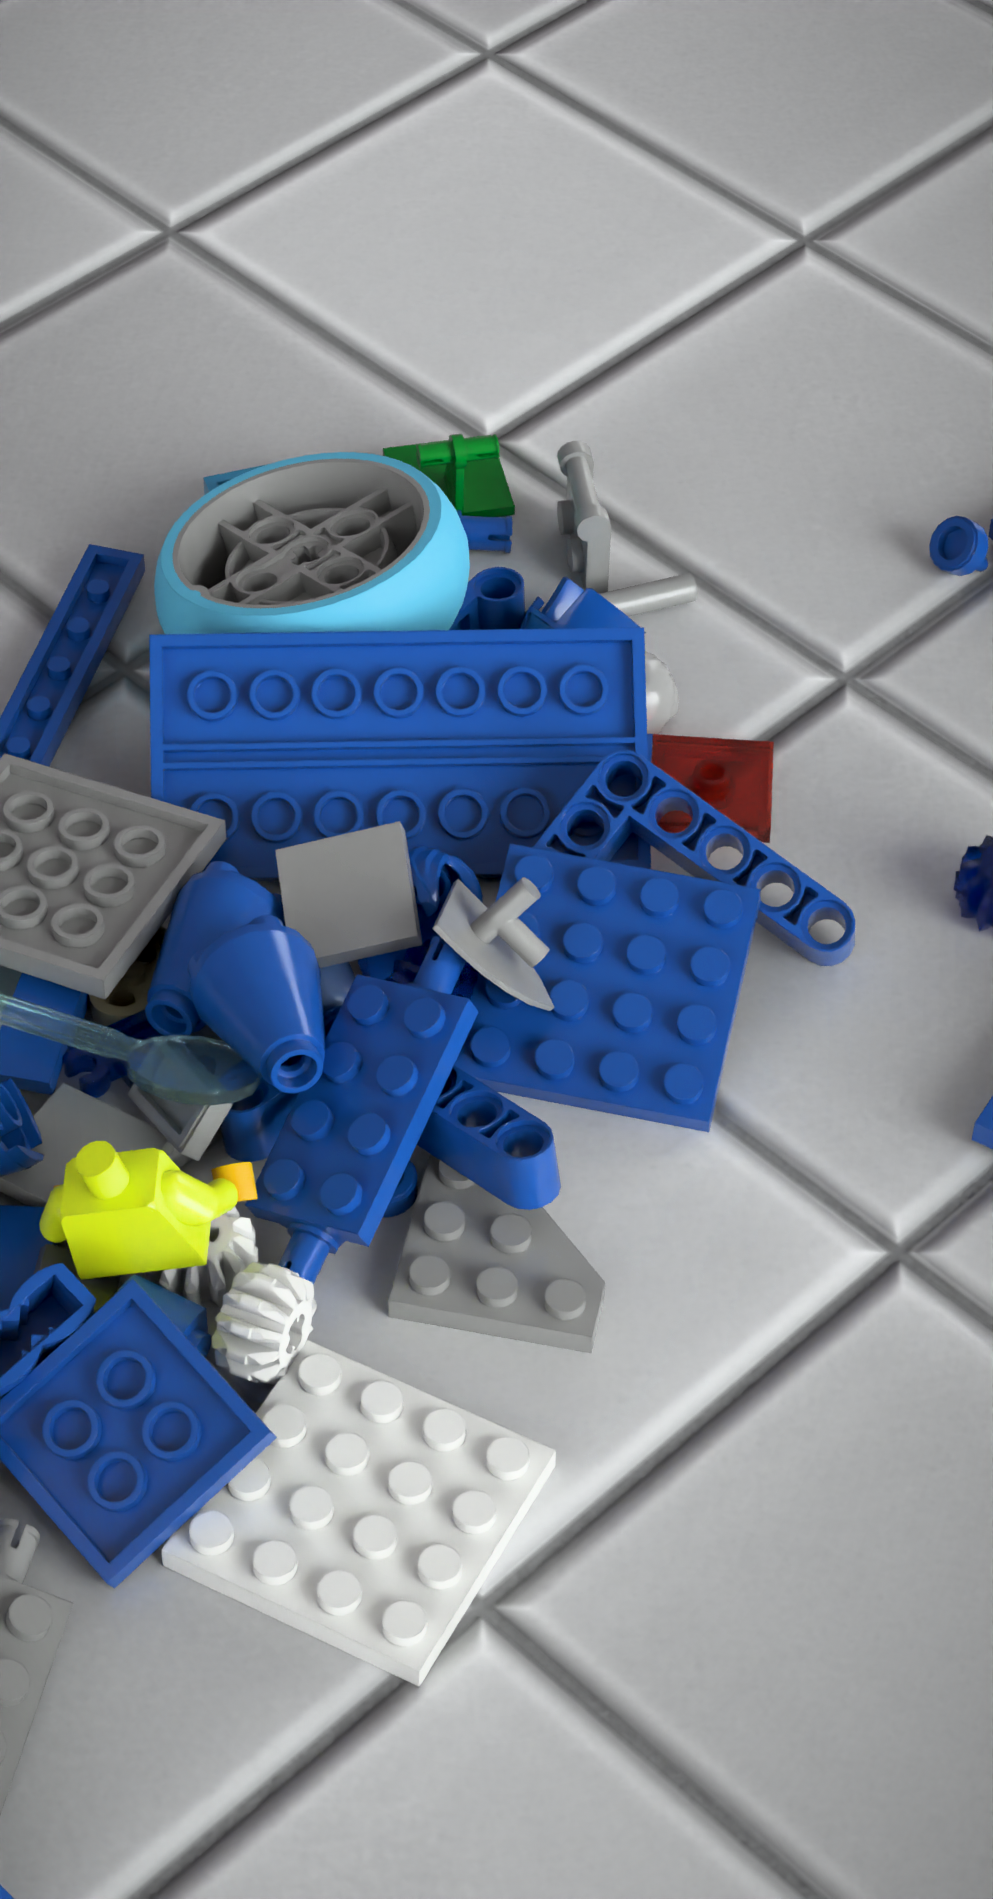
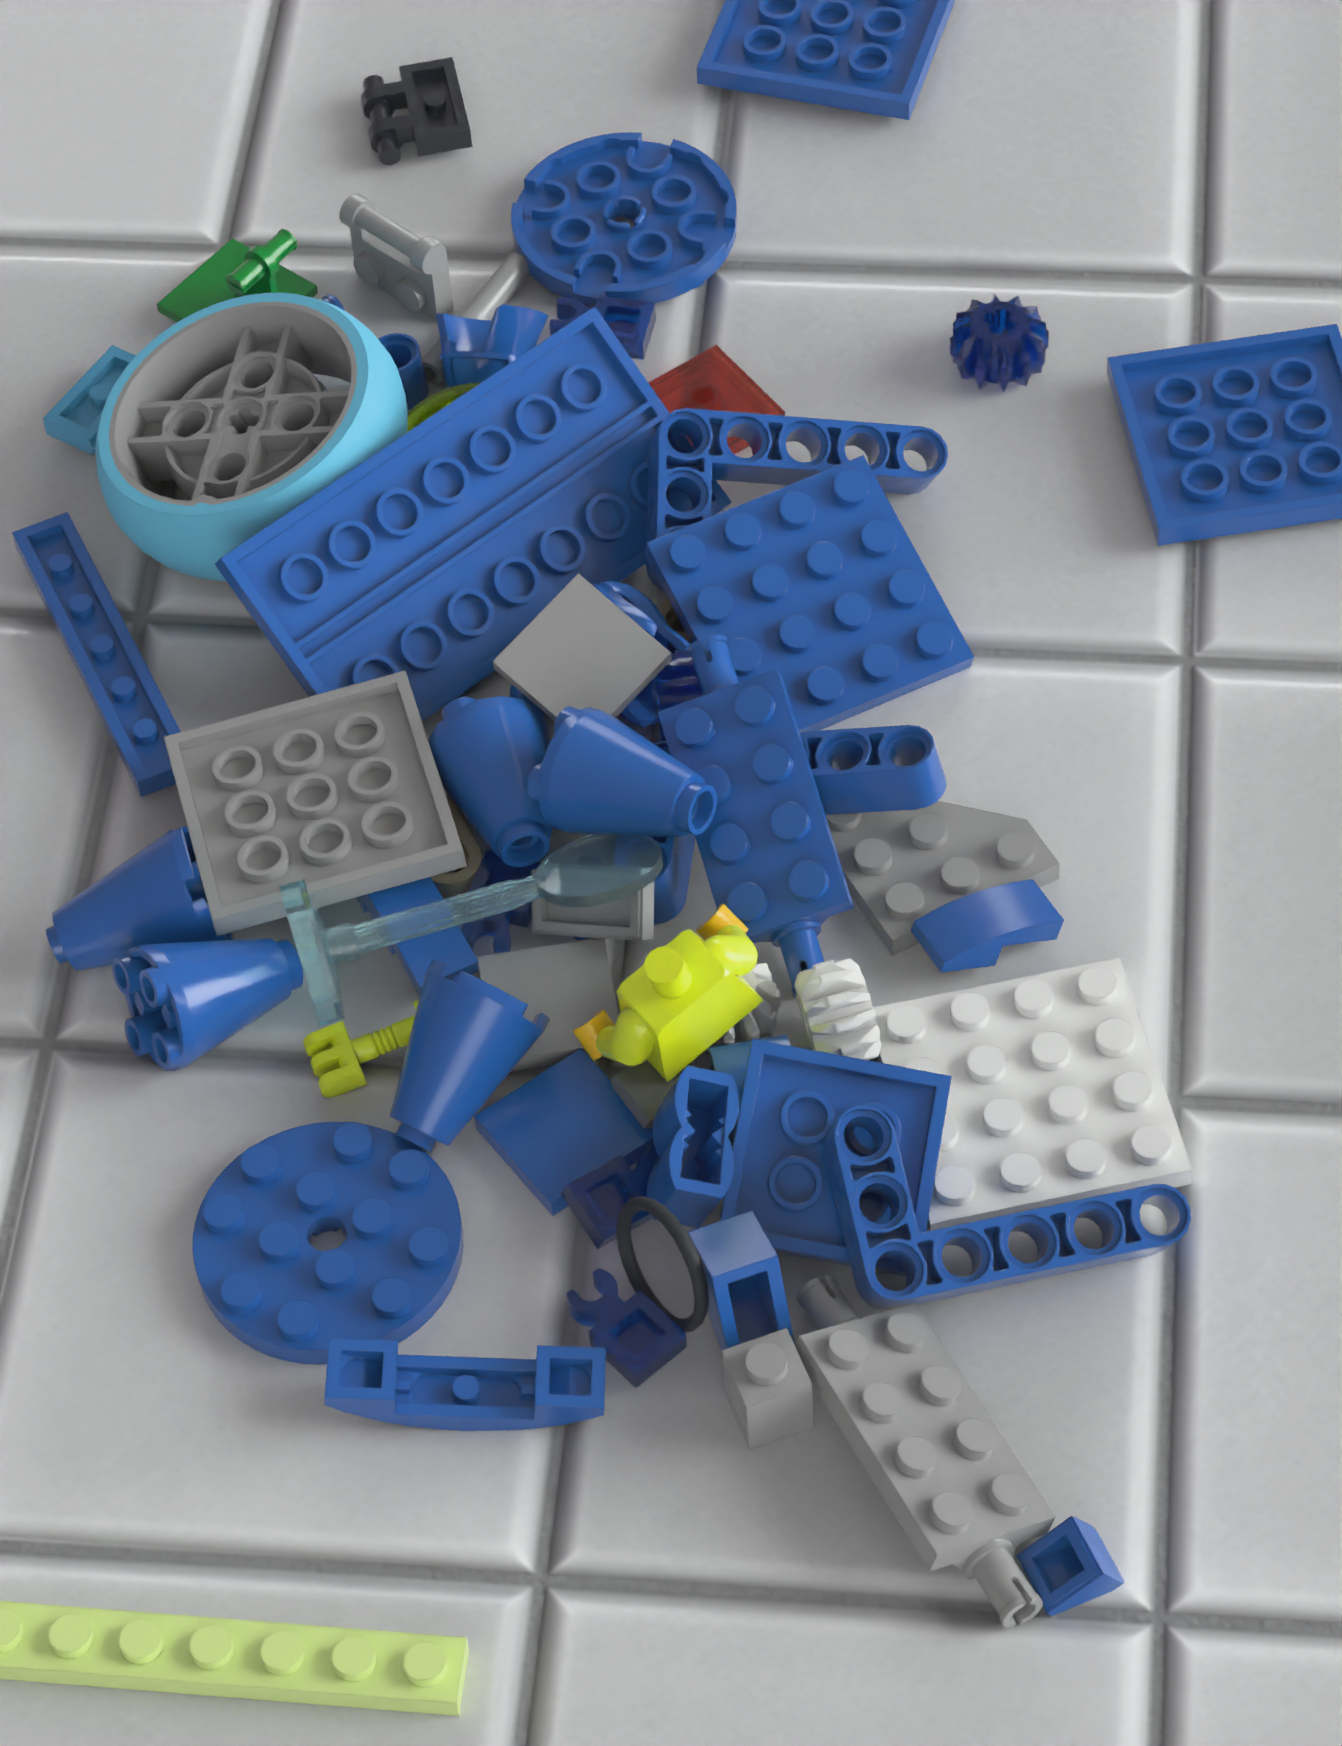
camera: 35 degrees left, 5 degrees up
light grey shield [432,877,555,1011] -> none
blue tile [929,516,988,576] -> none
none -> black plate [361,57,472,165]
none -> blue plate [511,132,737,310]
none -> clear blue plate [549,296,656,360]
none -> blue beam [824,1105,1191,1310]
none -> blue slope [911,879,1064,972]

